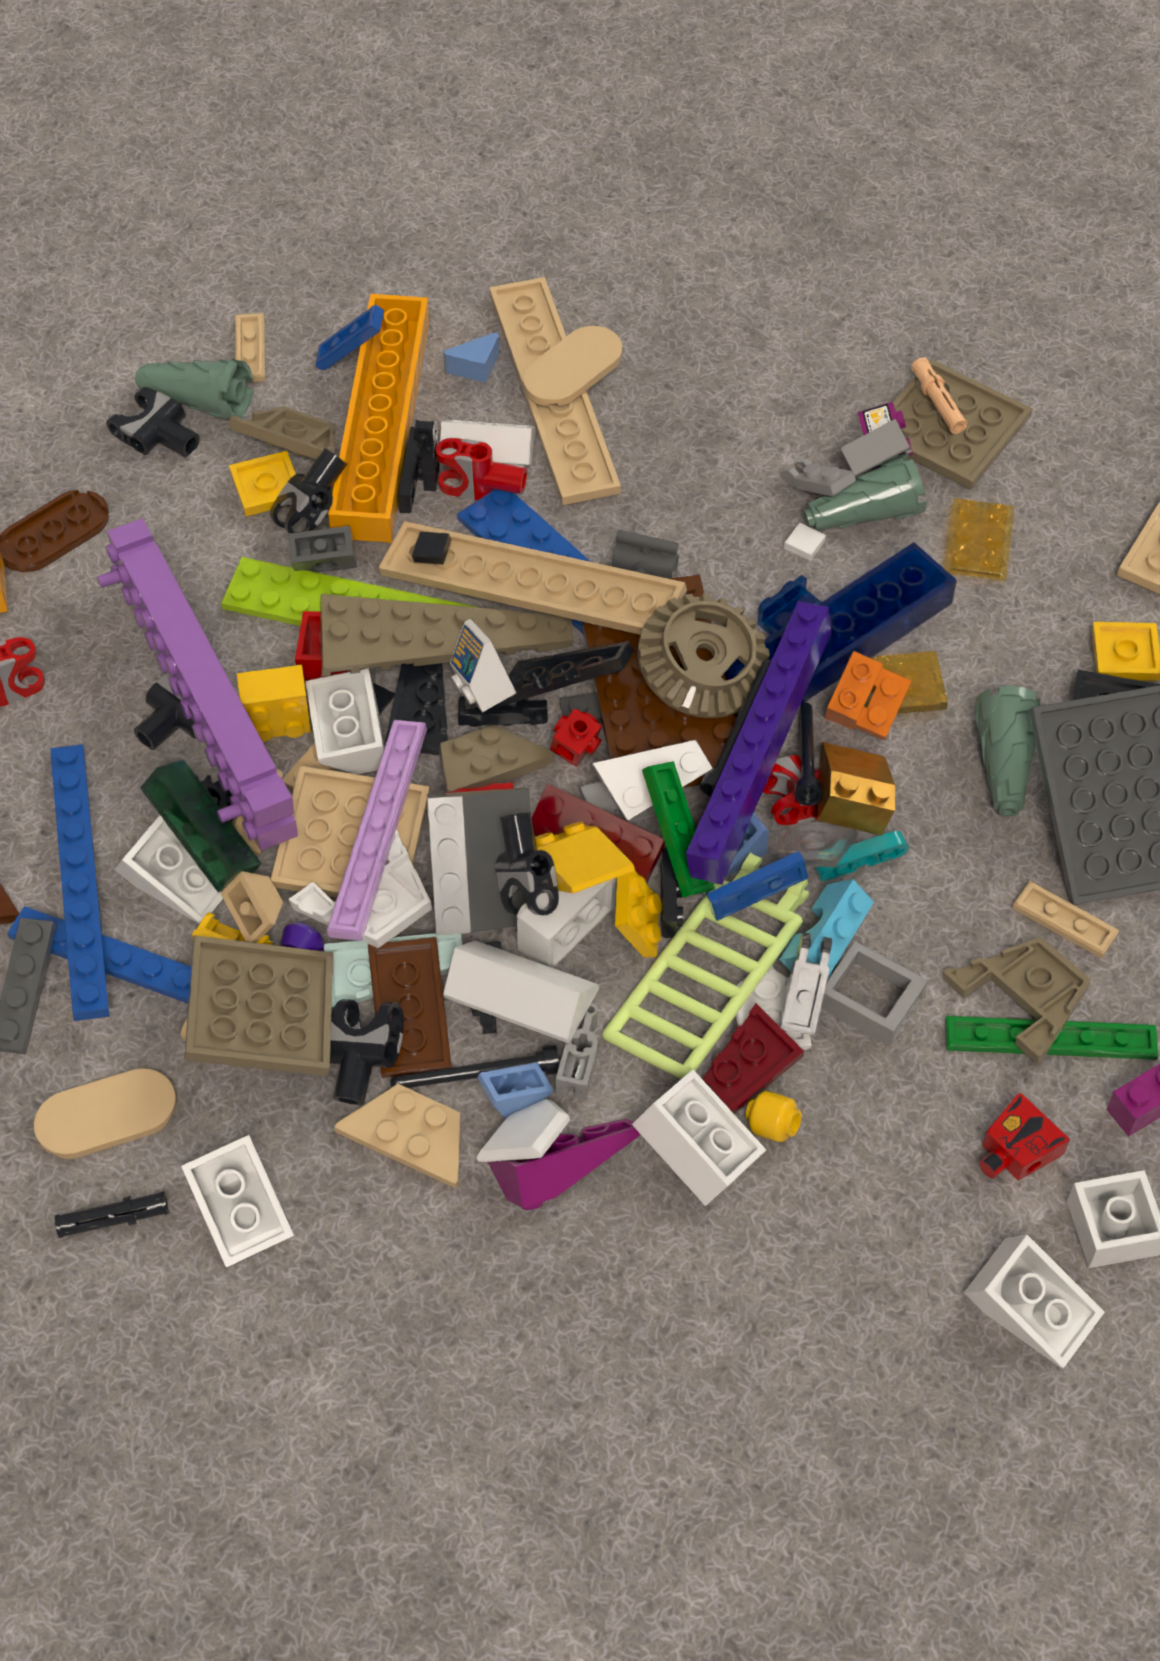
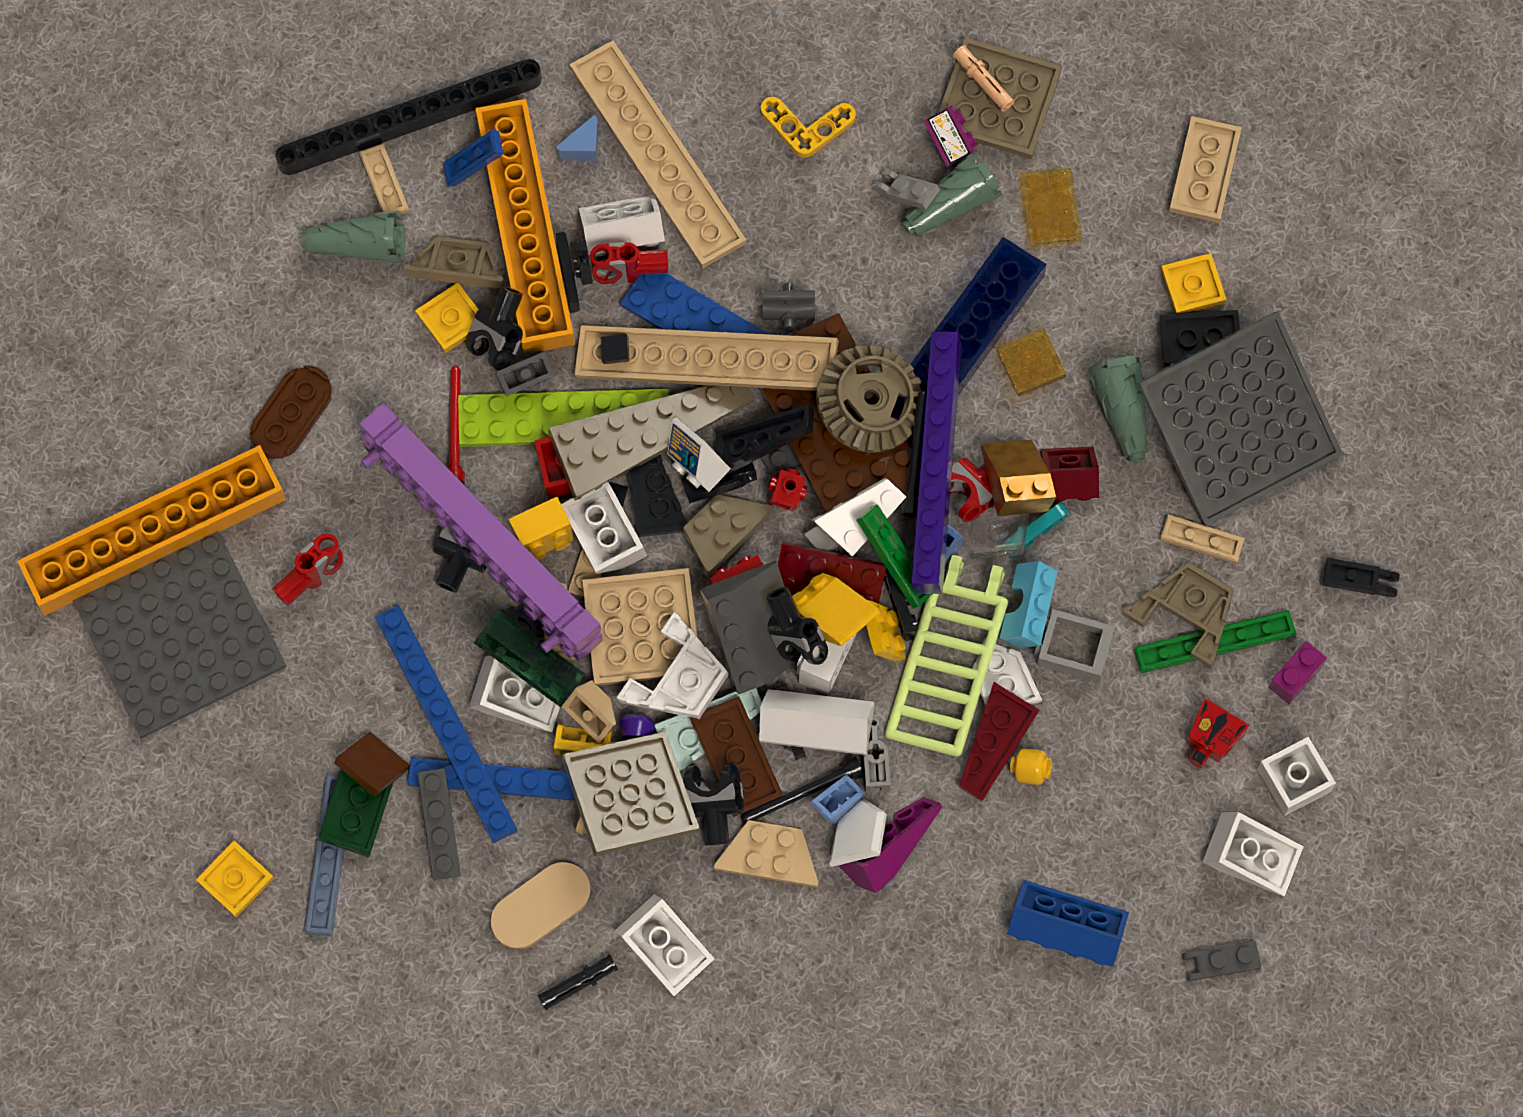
camera: 15 degrees left, 15 degrees up
black connector [106,387,199,457] -> none
lavender tile [327,720,427,941] -> none
tan tile [523,326,622,406] -> none
white slope [632,1070,766,1206] -> none
blue tile [707,851,808,921] -> none
clear blue bracket [757,575,828,643] -> none
hinge [779,932,832,1036] -> none
white tile [784,523,826,561] -> none
black piece [795,702,822,806] -> none
orange brick [824,651,911,741] -> none
light grey hinge [841,419,912,479] -> none
none -> black beam [275,59,542,175]
none -> red piece [447,366,465,484]
none -> yellow beam [761,97,856,158]
none -> blue slope [1007,880,1129,967]
none -> dark red slope [1041,447,1099,502]
none -> dark grey hinge [1182,941,1261,982]

